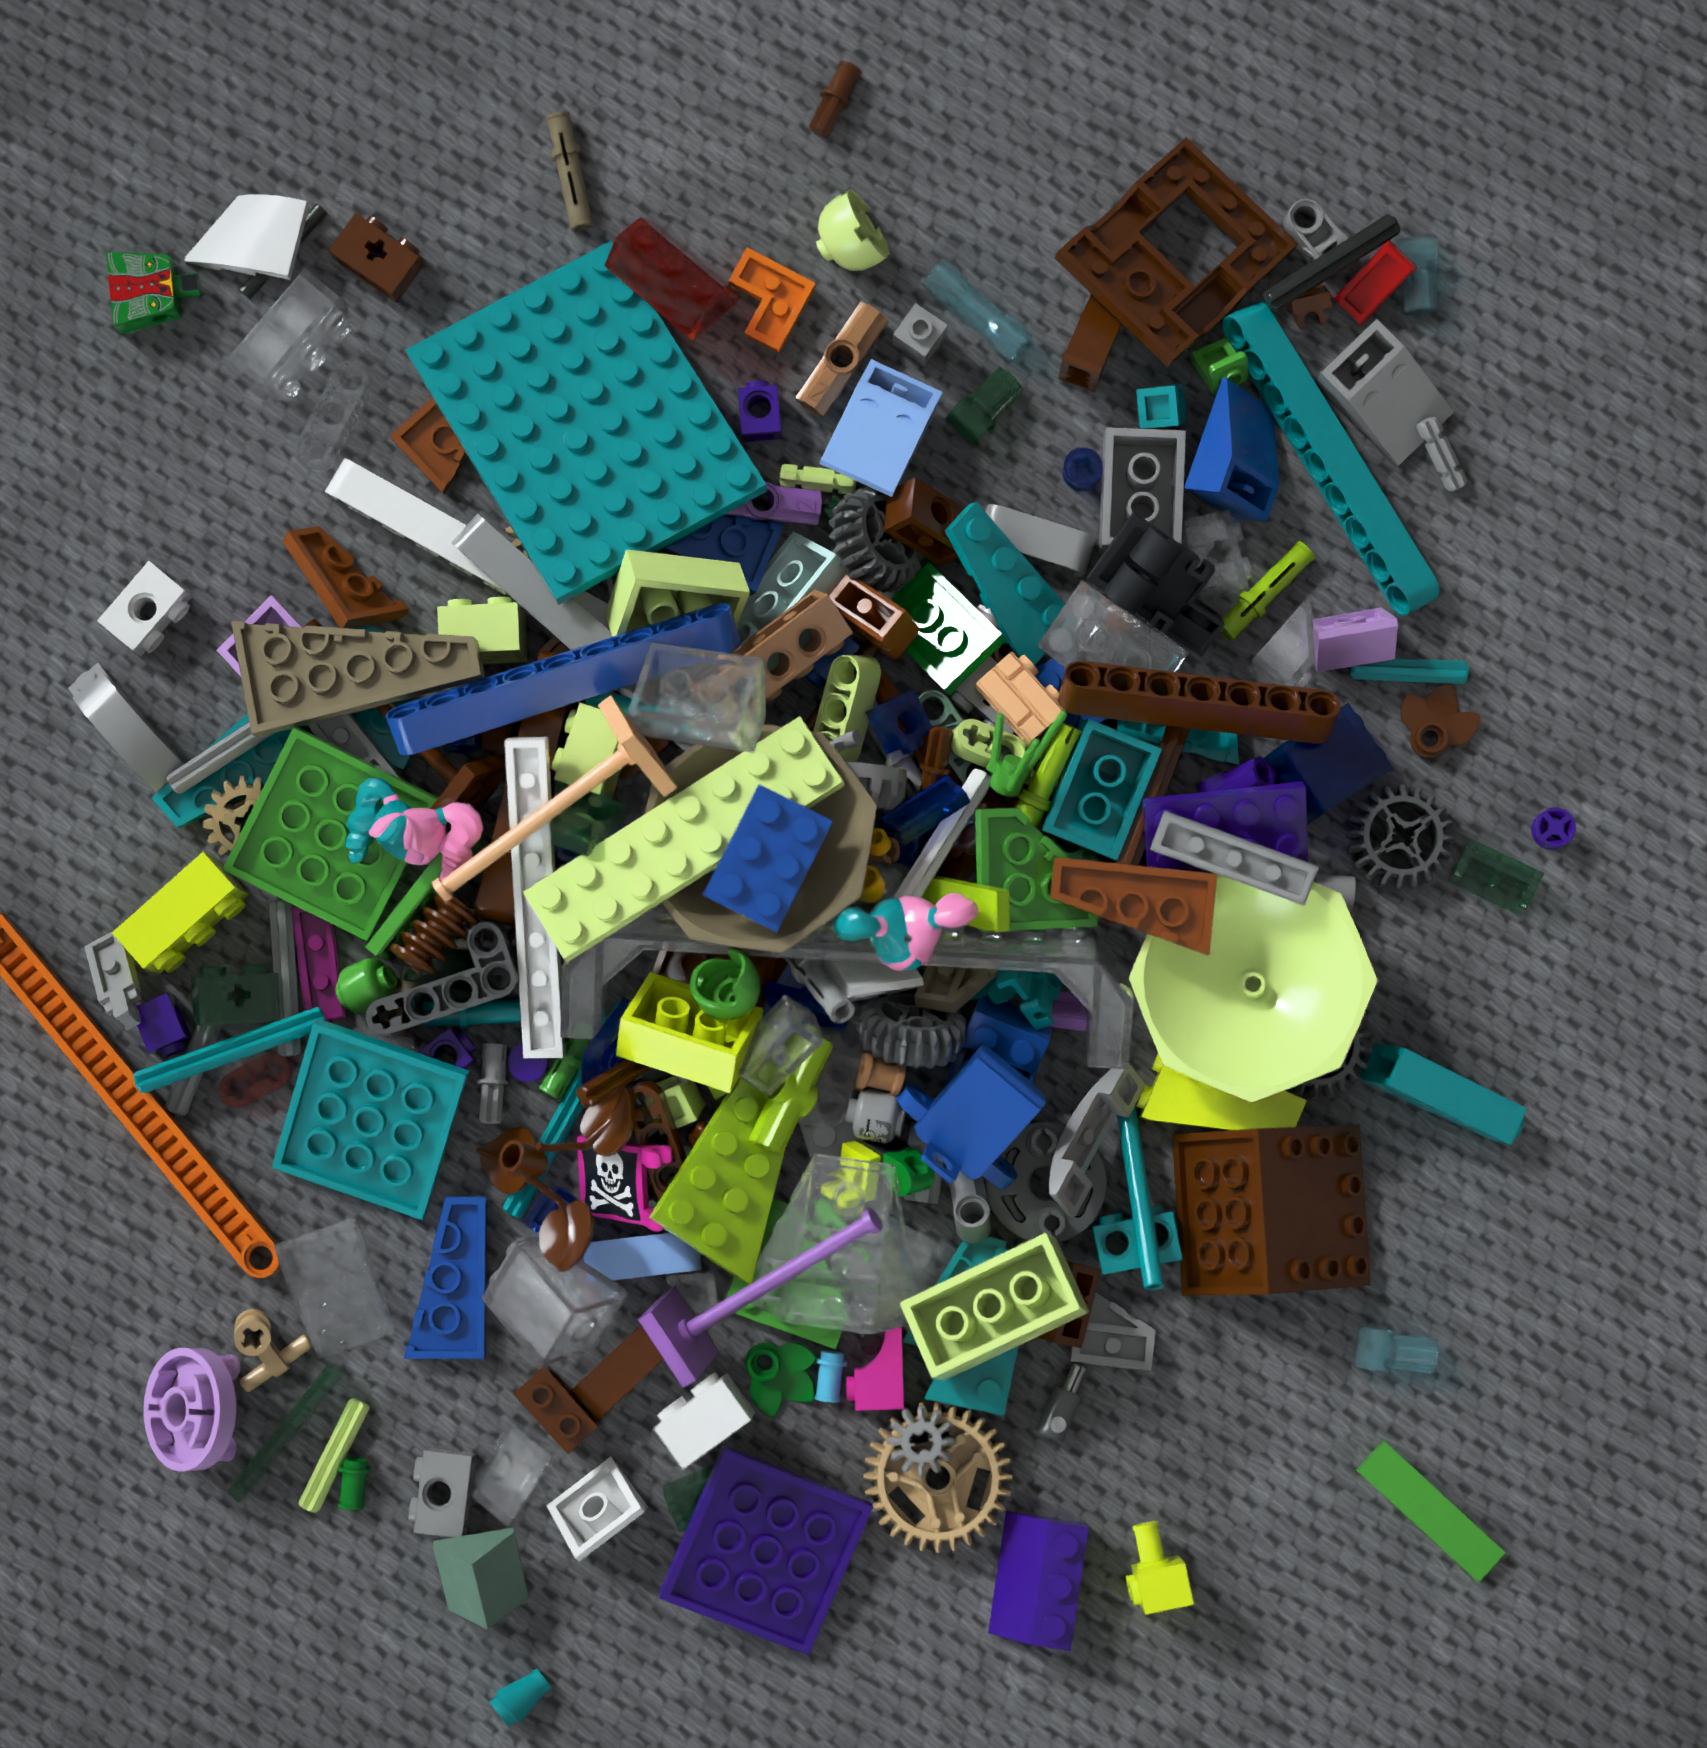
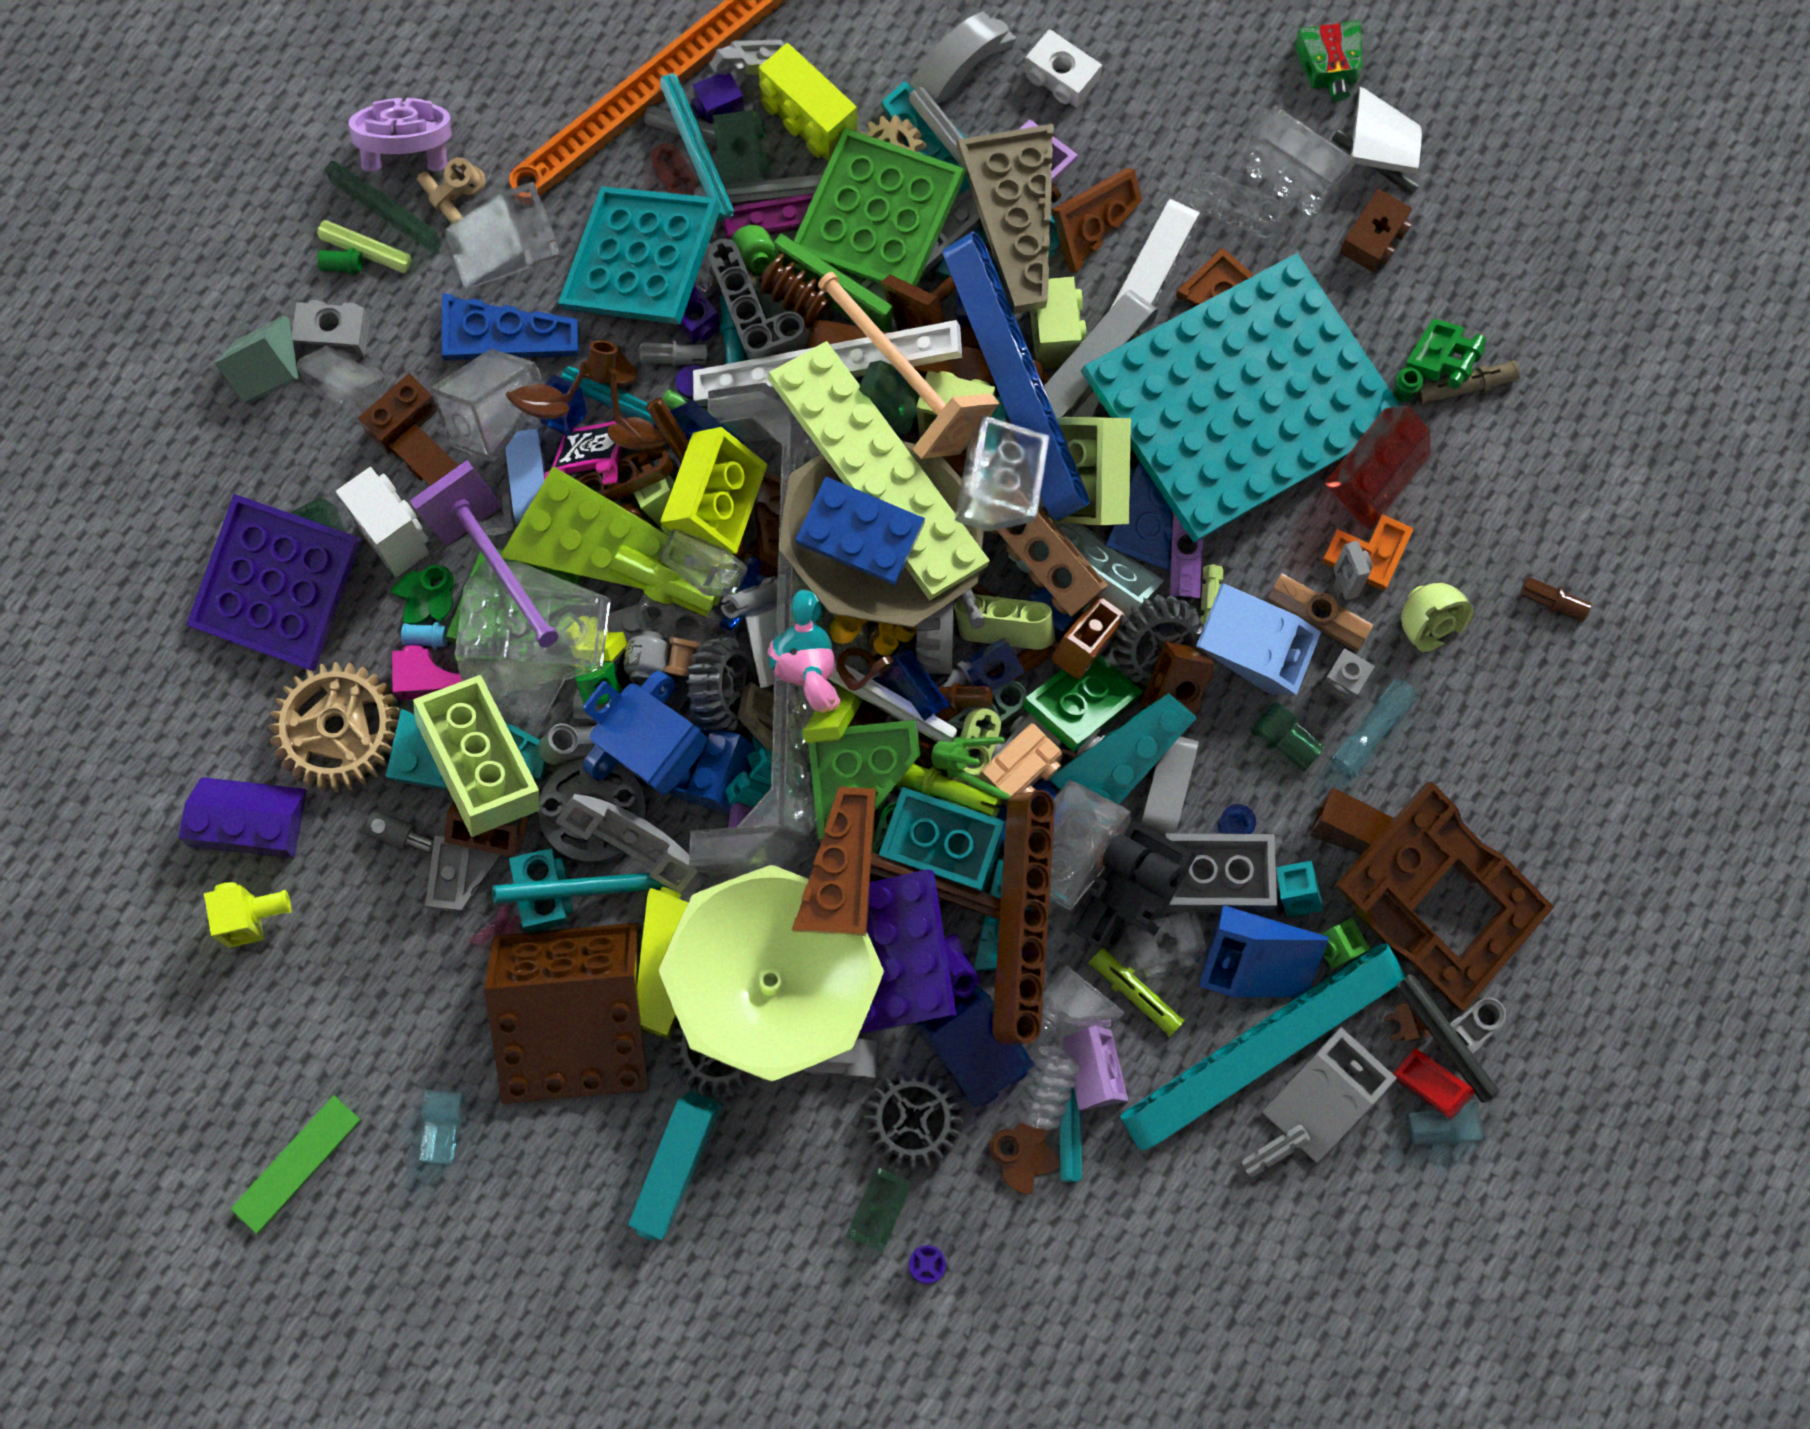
camera: 80 degrees right, 10 degrees down
hair [345,778,483,880] -> none
teal cone [489,1668,552,1727] -> none
white slope [546,1457,648,1562] -> none
bright green helmet [690,949,760,1021] -> none
dark purple brick [738,380,782,442] -> none
light grey gear [887,1405,956,1477] -> none
light grey tile [1150,810,1319,905] -> none
none -> clear pink hand [469,906,518,946]
none -> reddish brown piece [836,647,894,691]
none -> clear piece [1014,1045,1081,1130]
none -> light grey hinge [1333,540,1372,600]
none -> green pin [1393,367,1423,402]
none -> green plate [1406,318,1486,389]

